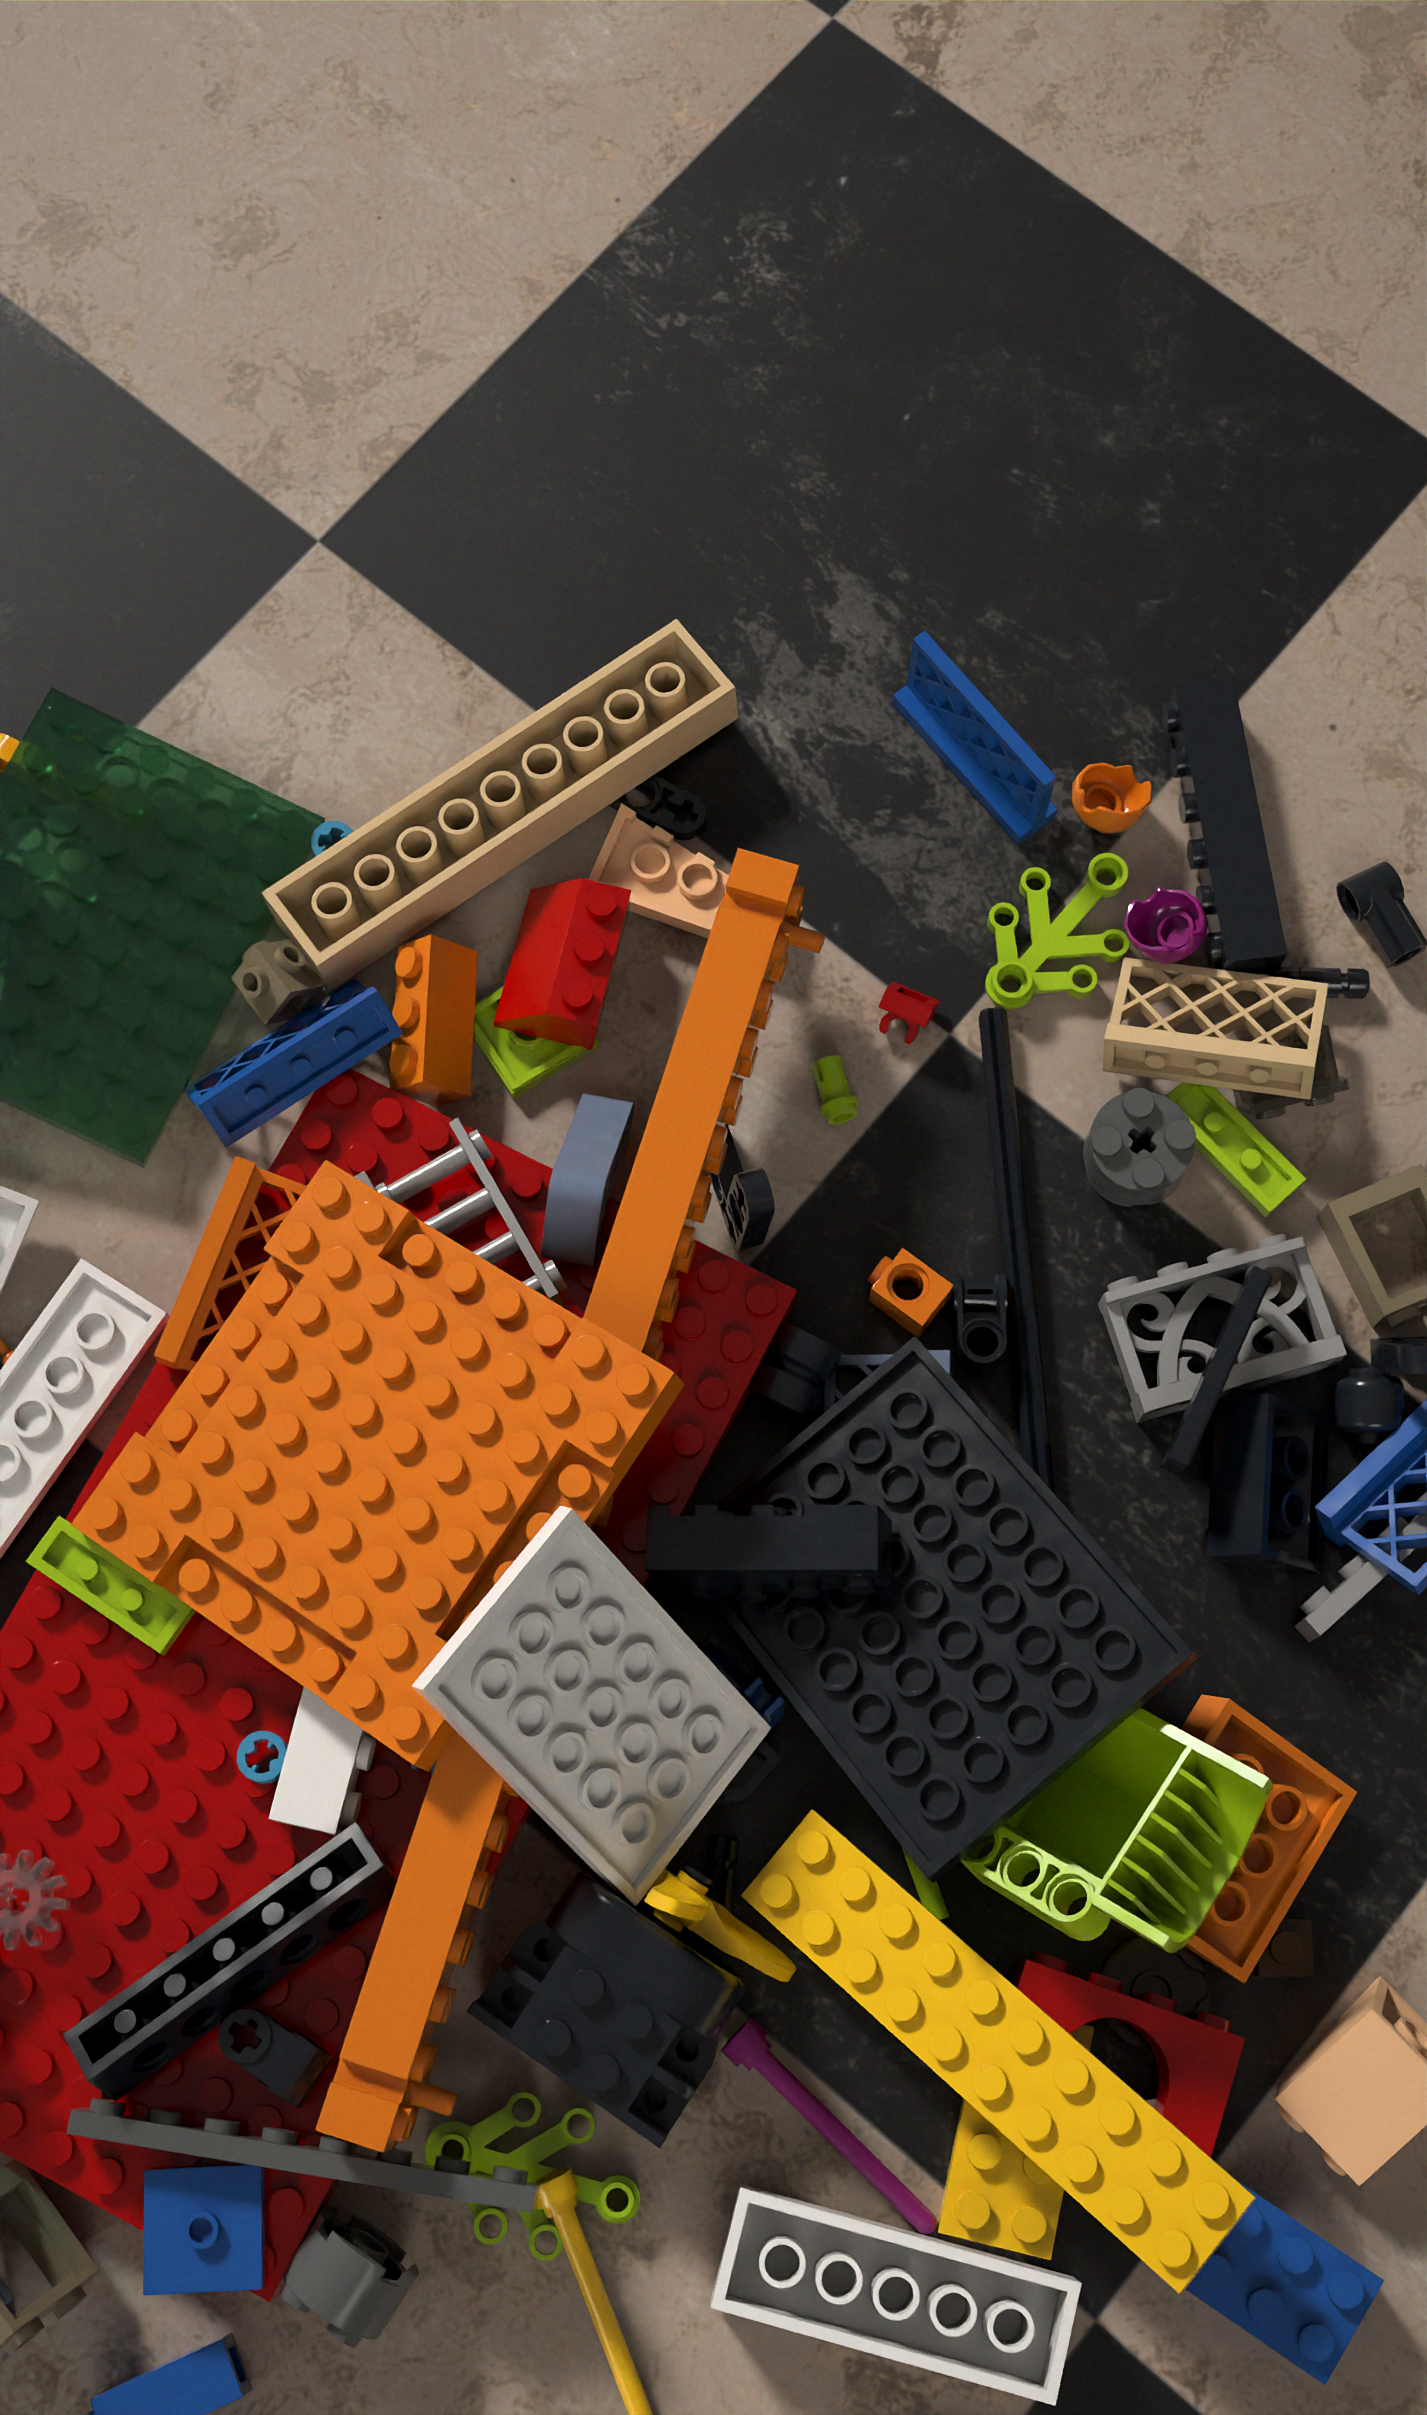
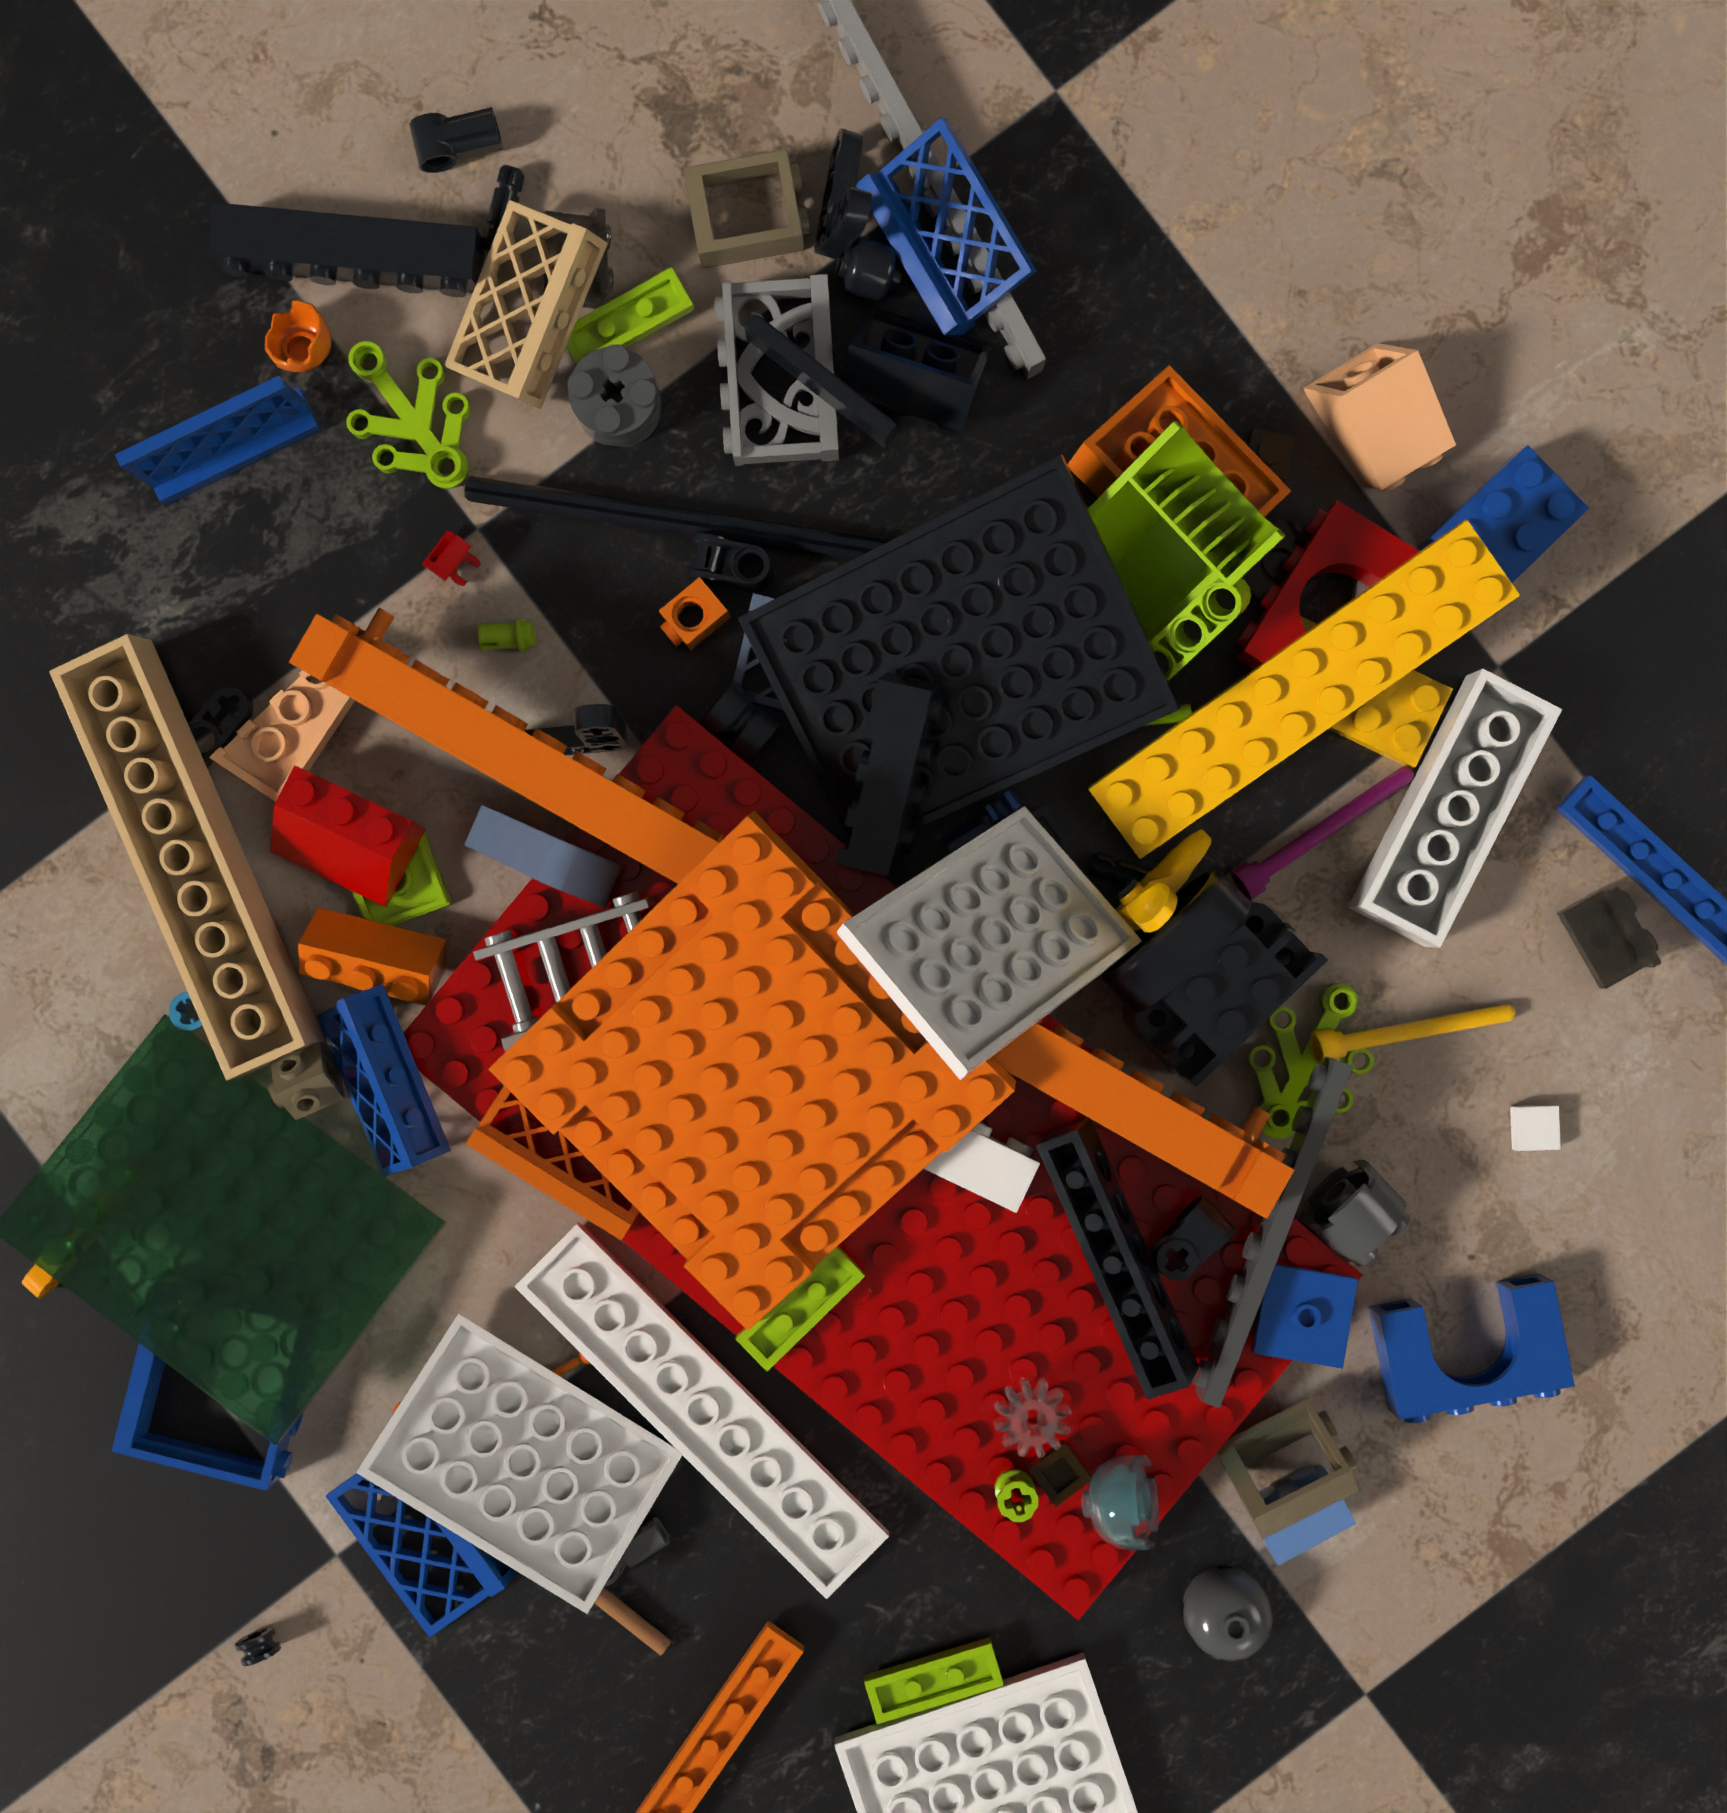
camera: 80 degrees left, 15 degrees up
dark azure bush [237,1731,288,1784] -> none
magenta hair [1123,887,1208,964] -> none

